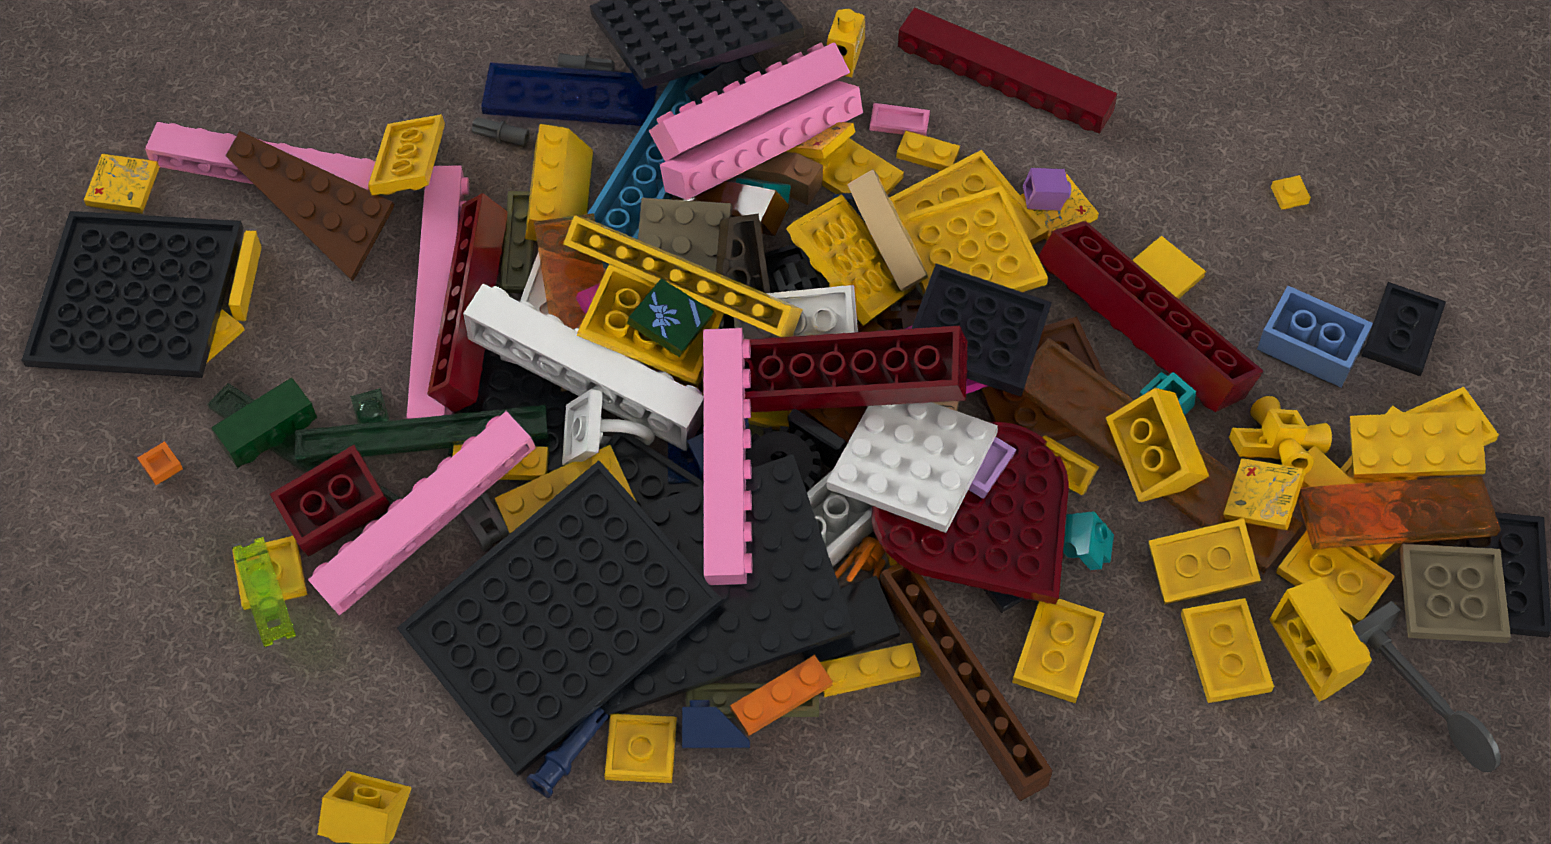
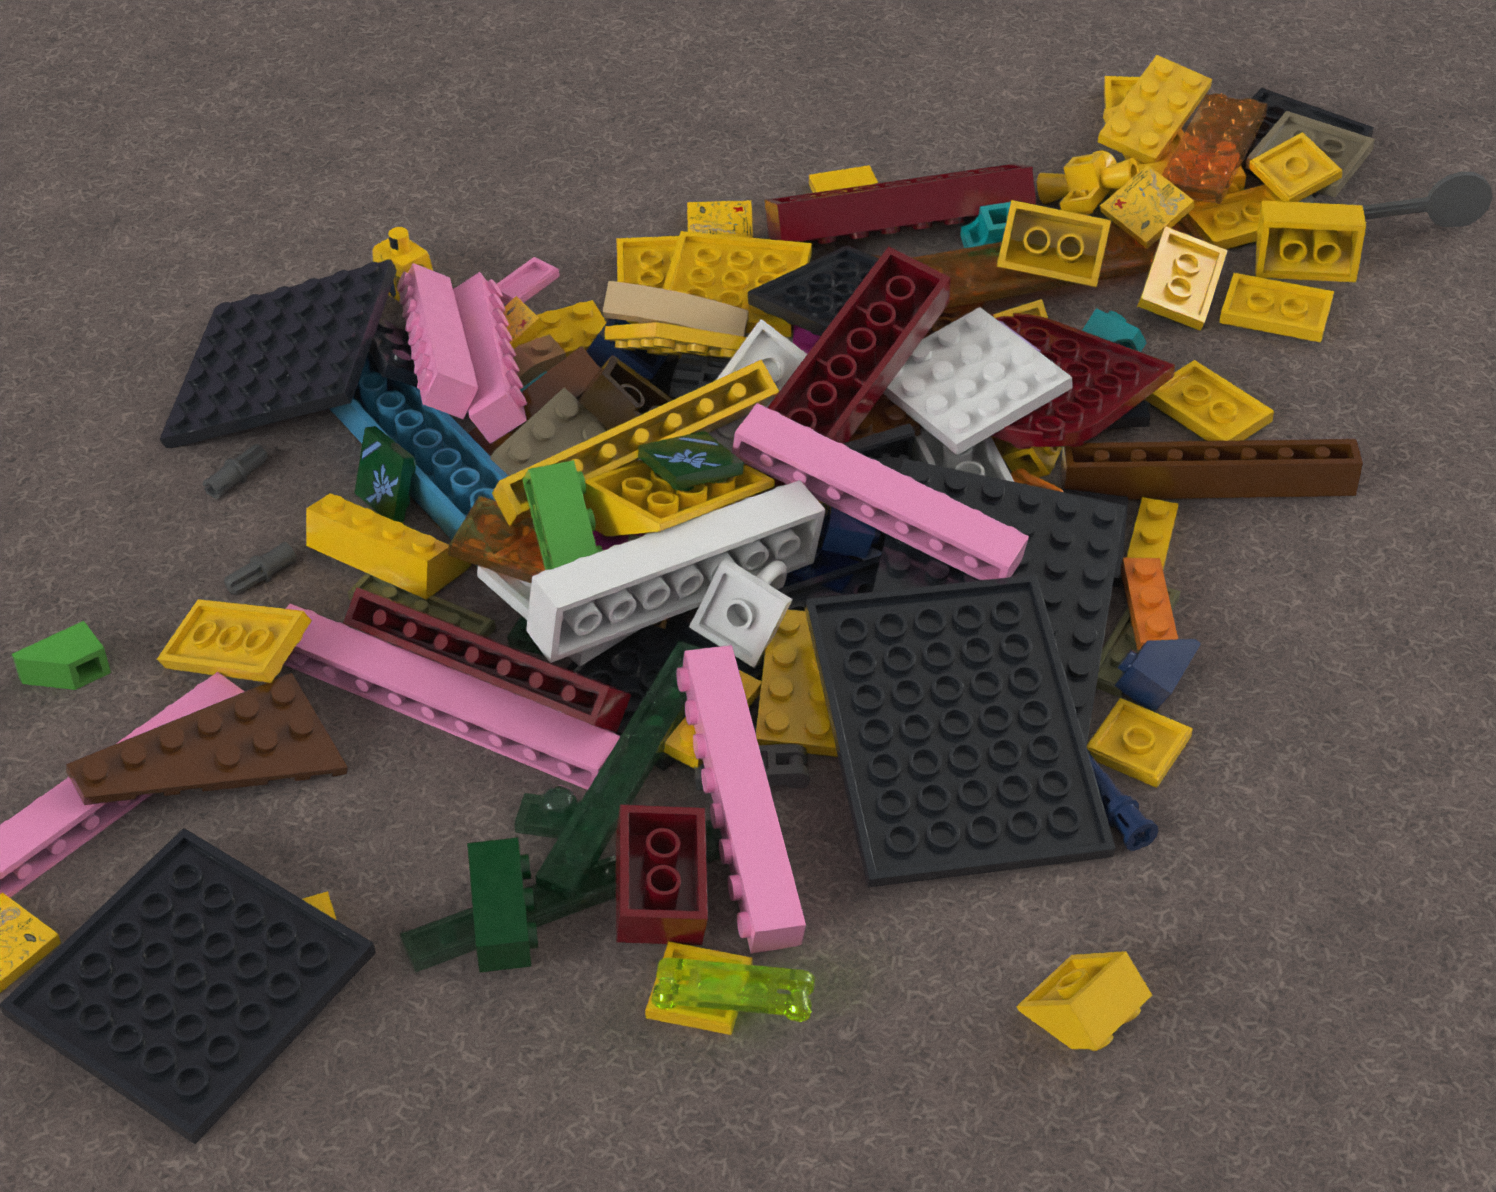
camera: 60 degrees left, 15 degrees down
orange plate [137,441,183,485] -> none
yellow tile [228,230,262,321] -> none
clear blue plate [481,63,658,126] -> none
yellow plate [896,130,960,171] -> none
dark red brick [898,7,1118,134] -> none
medium lavender brick [1023,168,1071,211] -> none
medium blue brick [1257,286,1373,388] -> none
yellow plate [1271,175,1311,210] -> none
black tile [1362,282,1446,376] -> none
none -> bright green slope [12,621,111,690]
none -> dark green tile [354,426,416,524]
none -> bright green brick [522,460,603,570]
none -> yellow tile [1249,132,1342,202]

